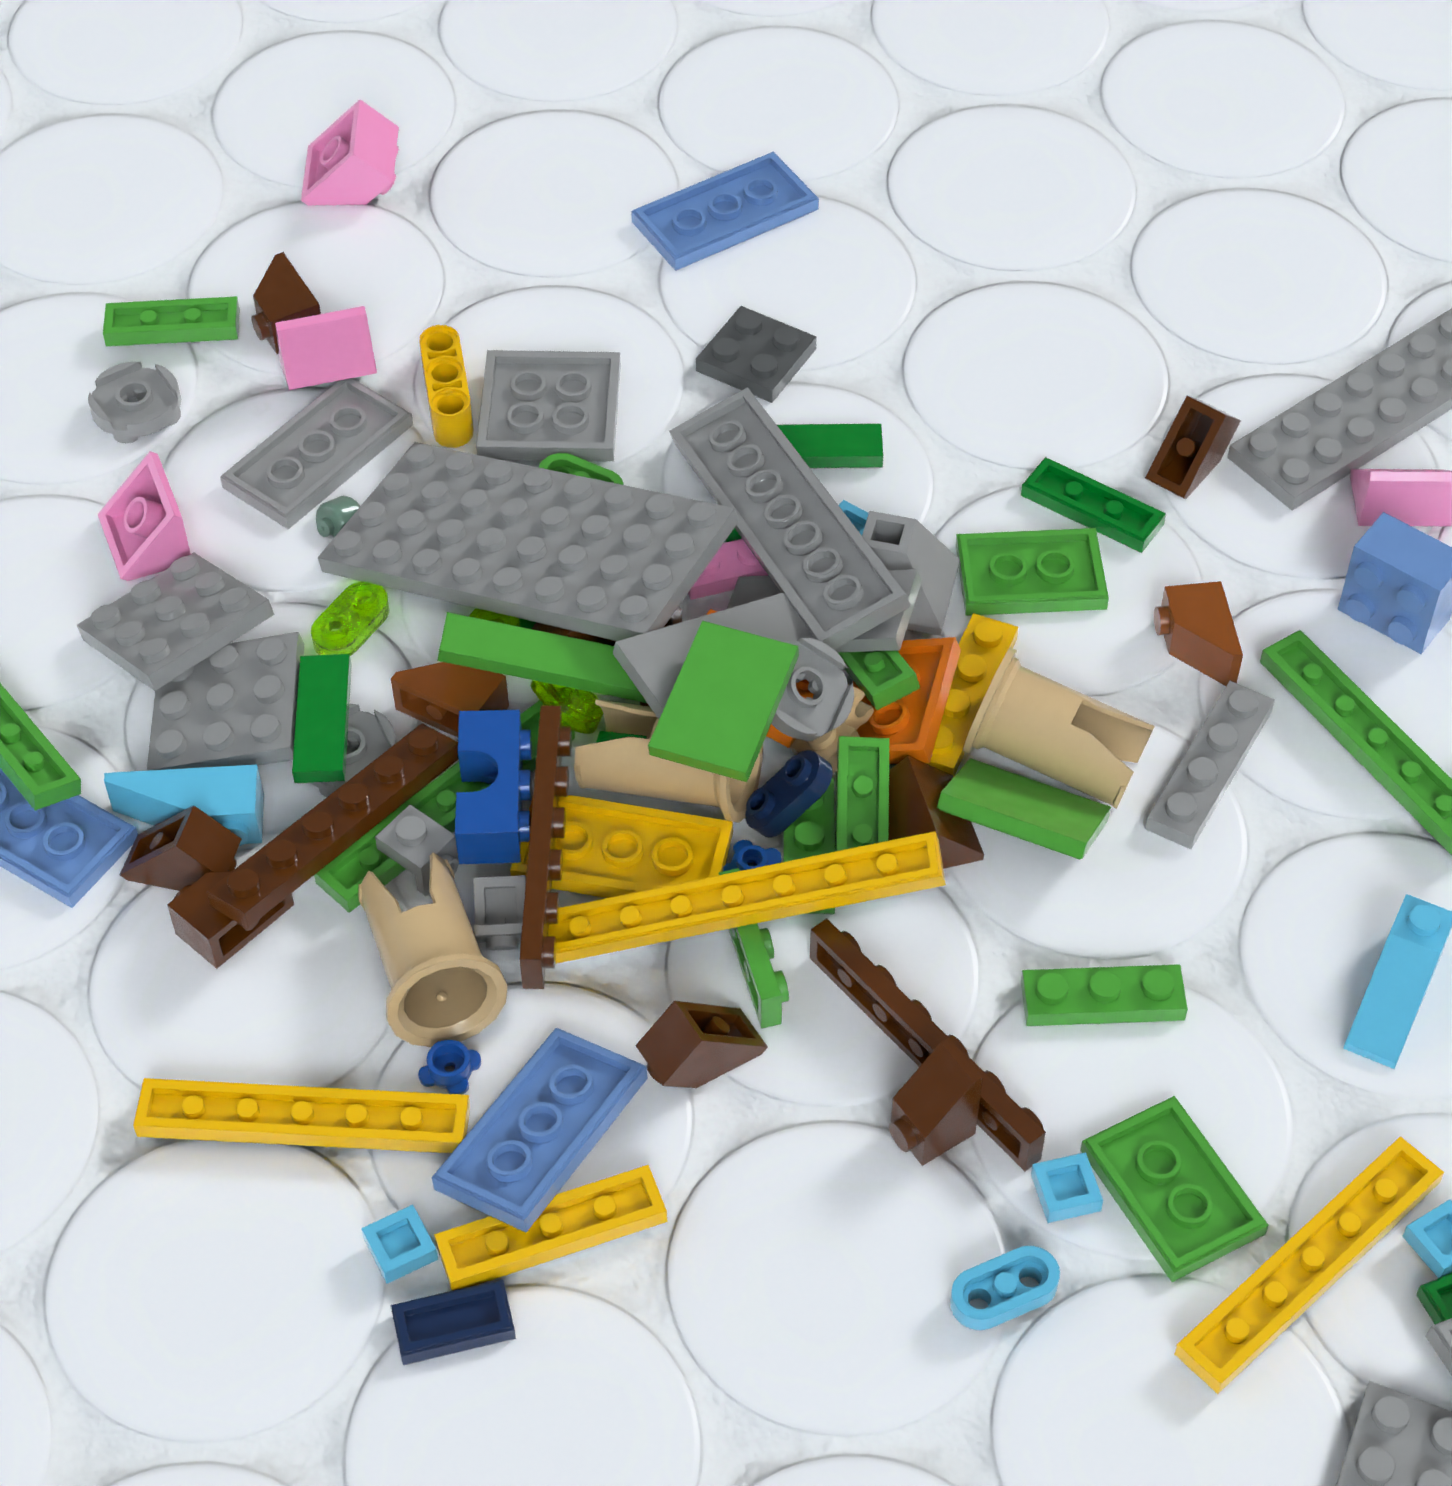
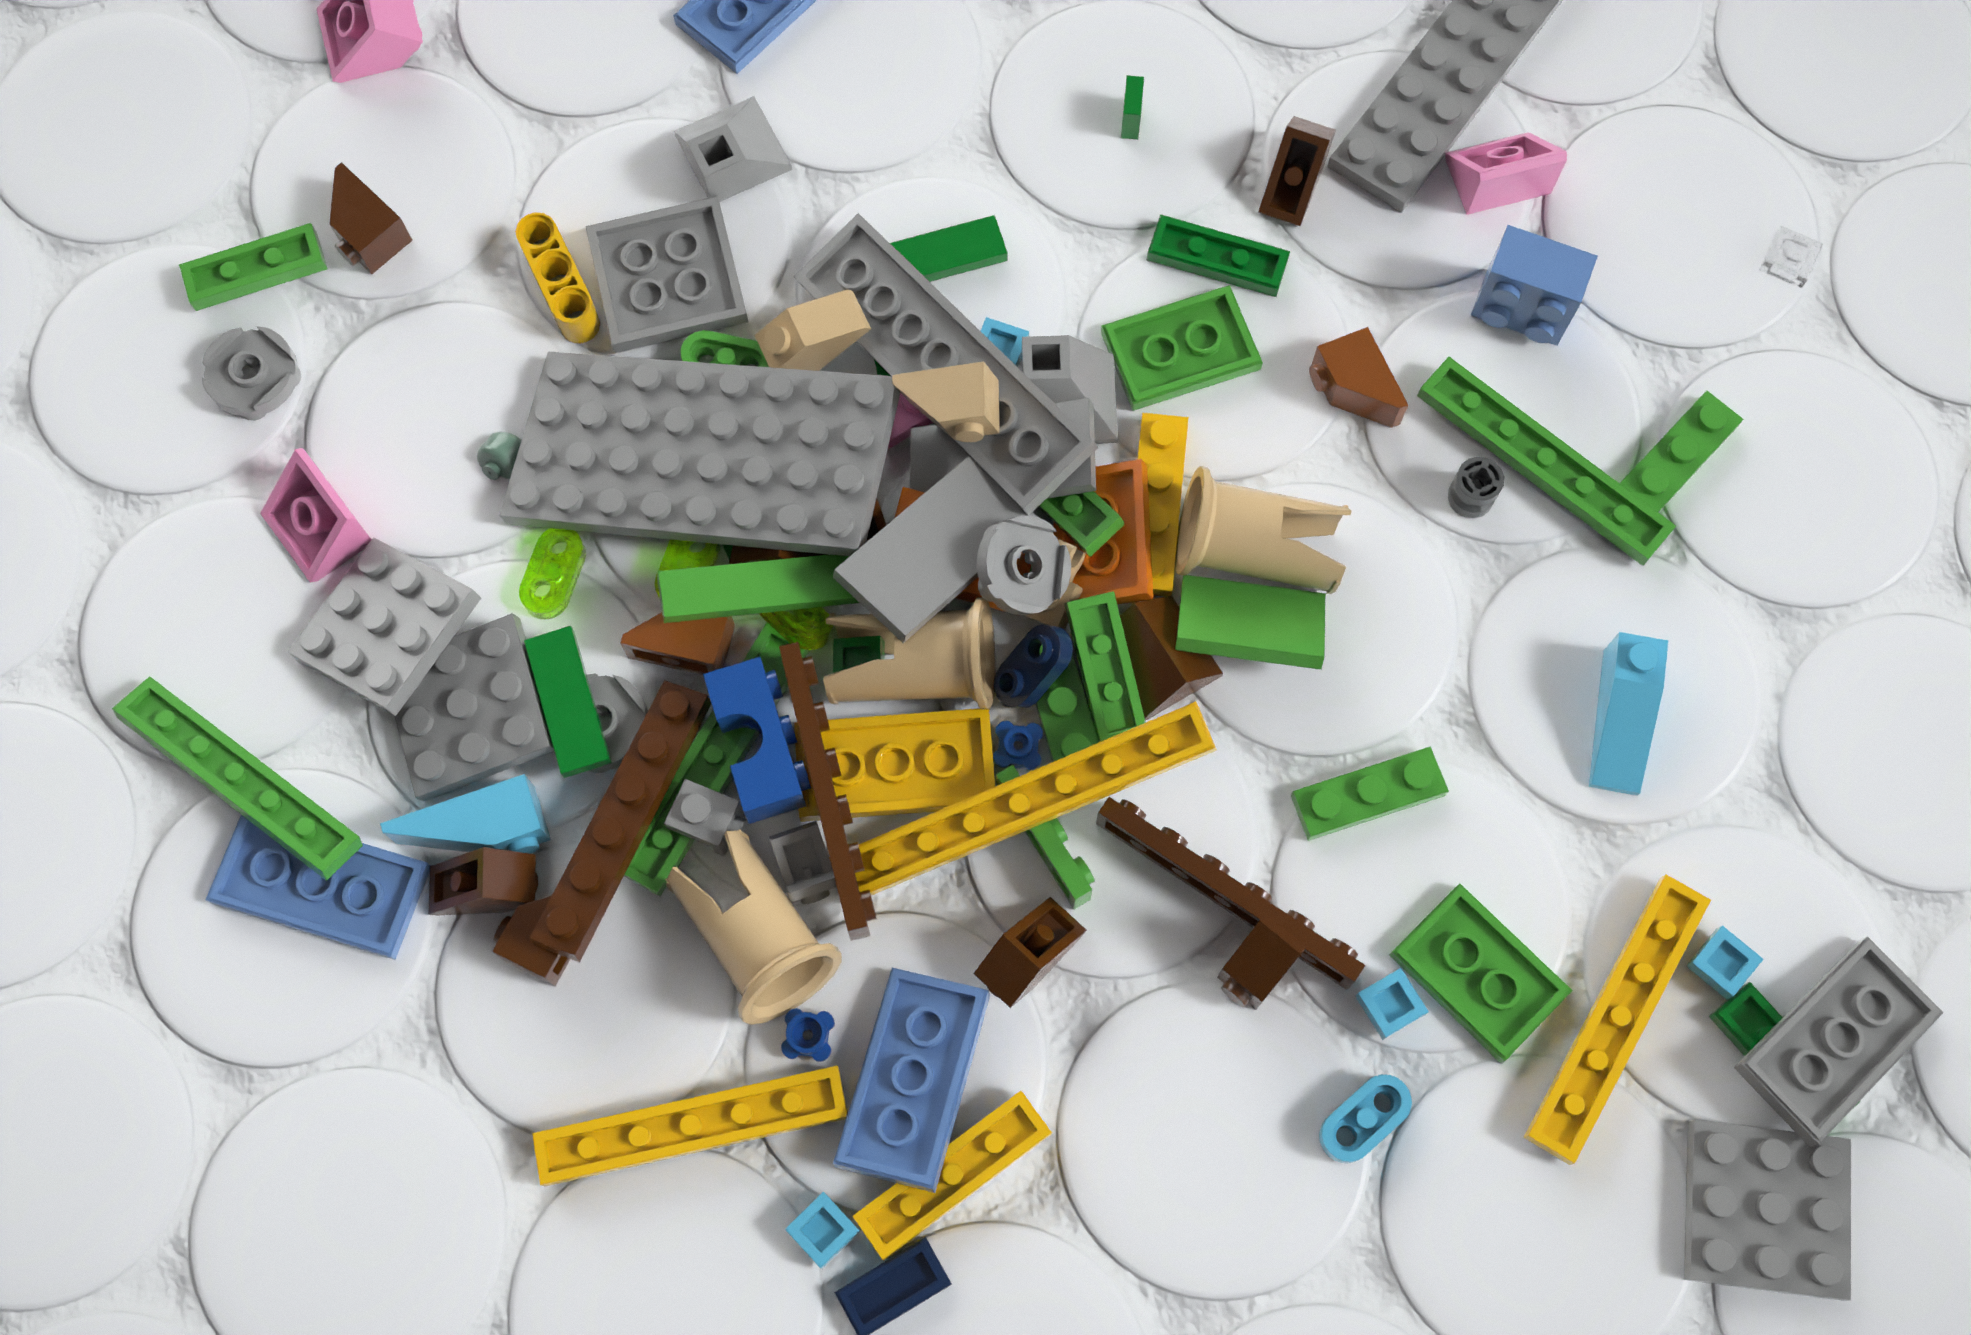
camera: 15 degrees left, 20 degrees up
light grey tile [220,378,413,529] -> none
bright pink slope [275,306,377,390] -> none
bright green tile [648,621,799,782] -> none
dark grey plate [696,306,817,403] -> none
light grey plate [1145,681,1275,850] -> none
none -> light grey slope [674,96,792,202]
none -> tan slope [754,289,871,371]
none -> tan slope [892,361,1000,442]
none -> green tile [1121,75,1144,140]
none -> dark grey wheel [1447,457,1504,518]

